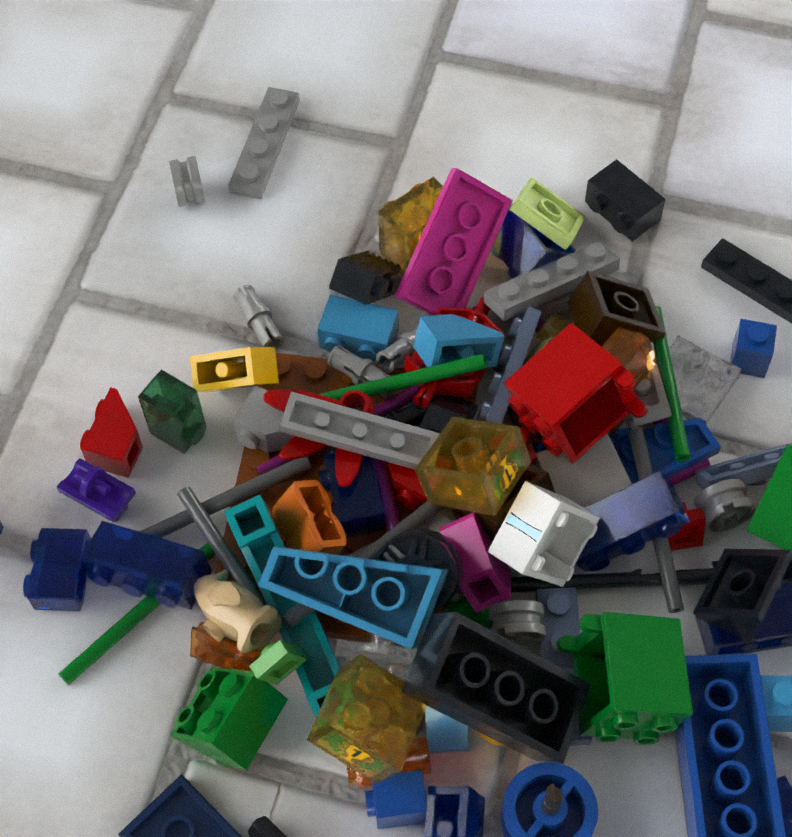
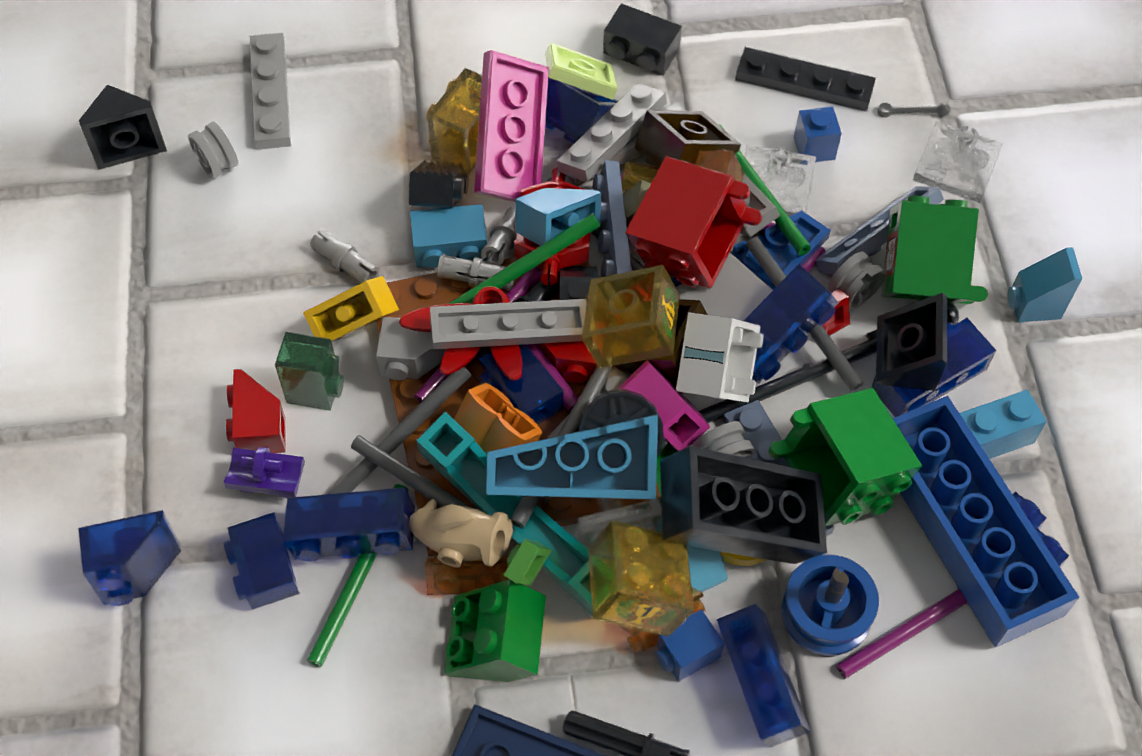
camera: 25 degrees left, 0 degrees up
none -> black slope [79,84,167,170]

